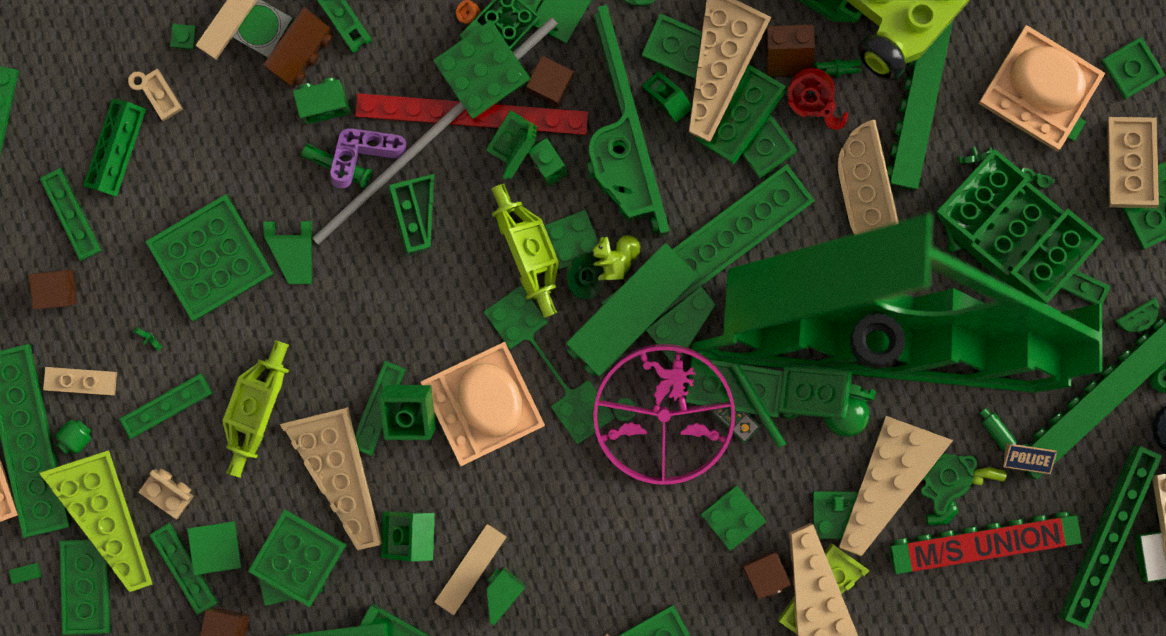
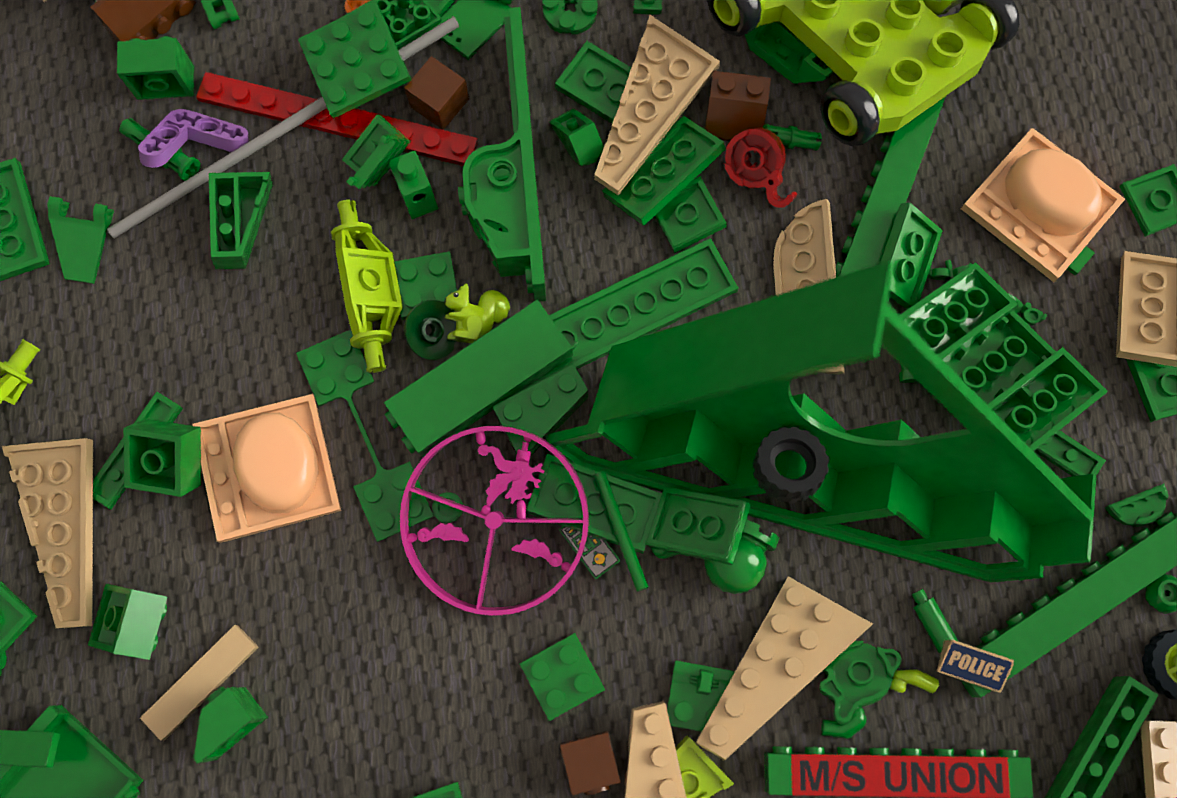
camera: 15 degrees right, 10 degrees down
none -> green plate [881,203,943,309]

